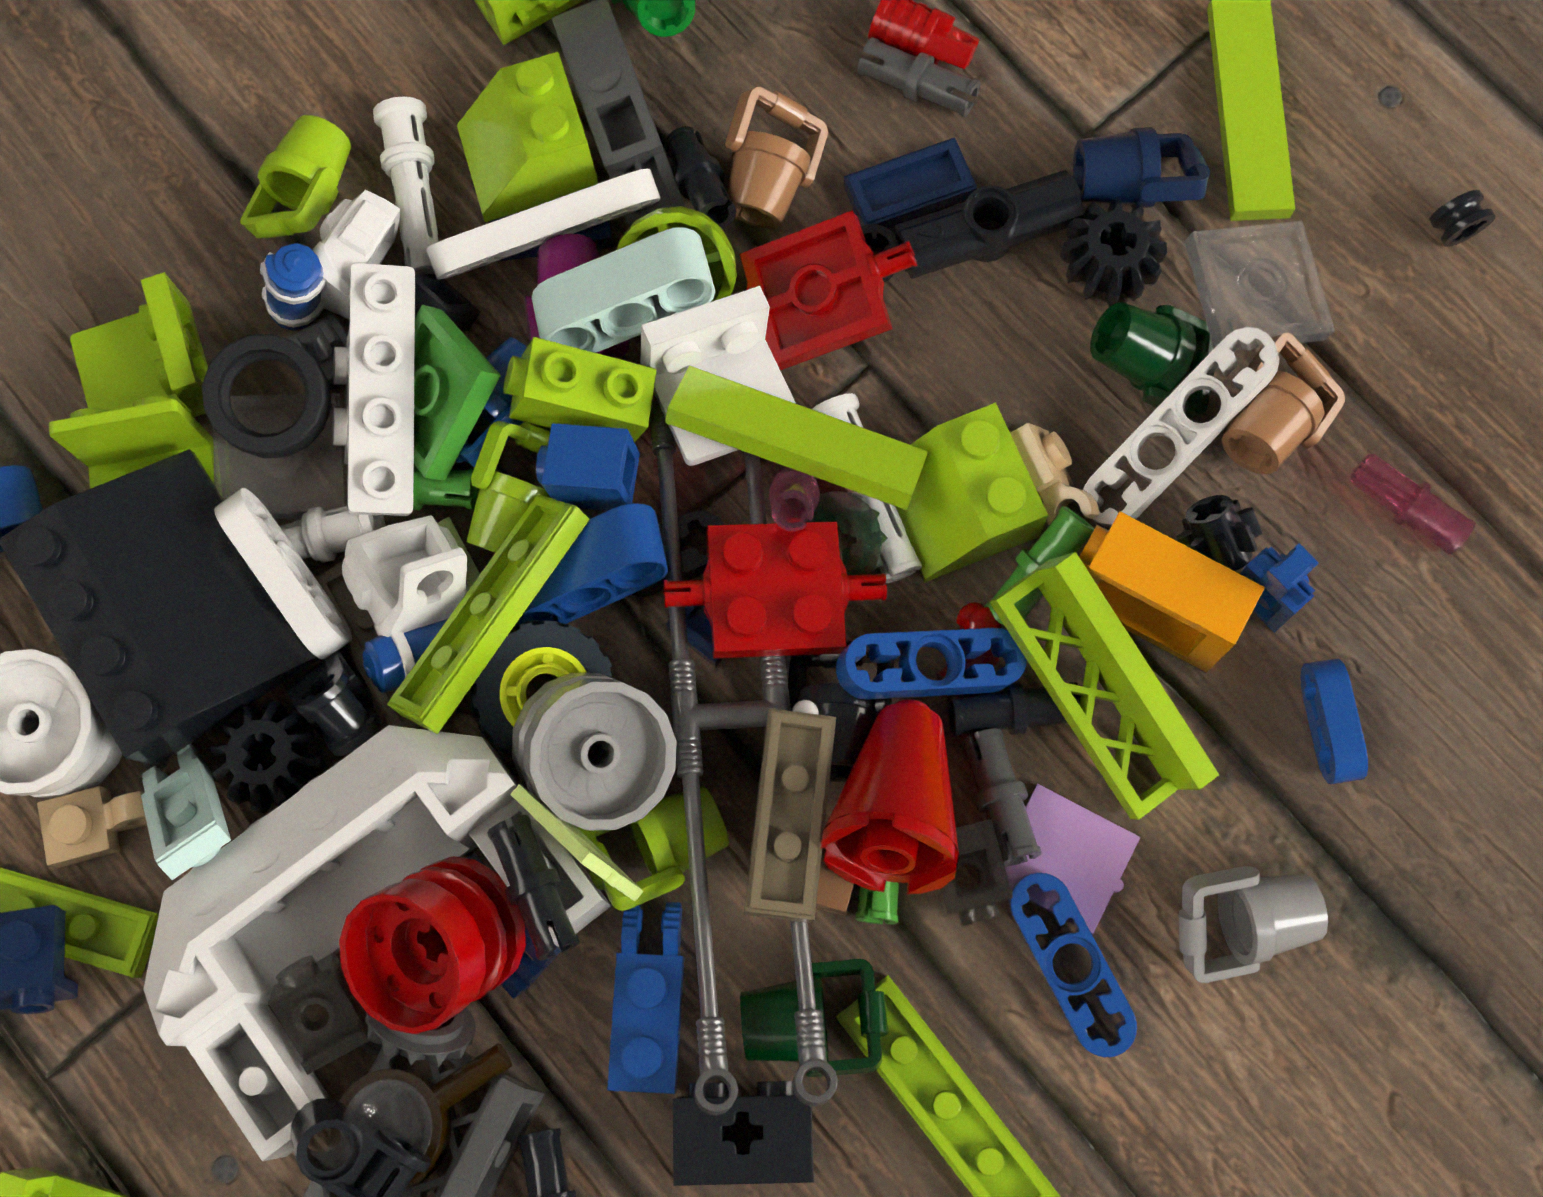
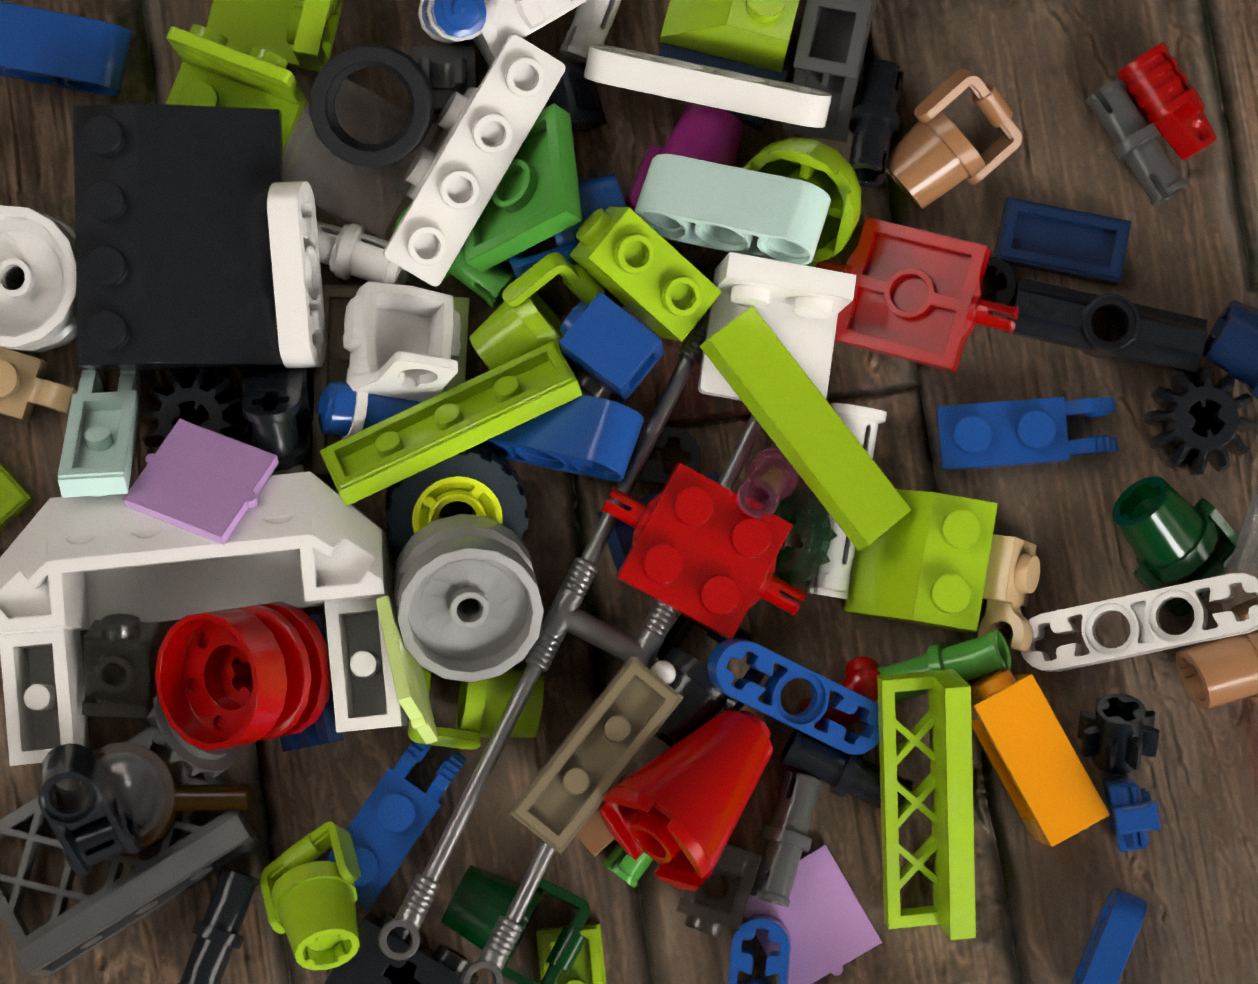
camera: 30 degrees right, 10 degrees up
black pin [487,815,580,961] -> none
none -> lavender piece [123,419,279,545]
none -> lime piece [260,822,361,970]
none -> blue hinge [935,397,1119,471]

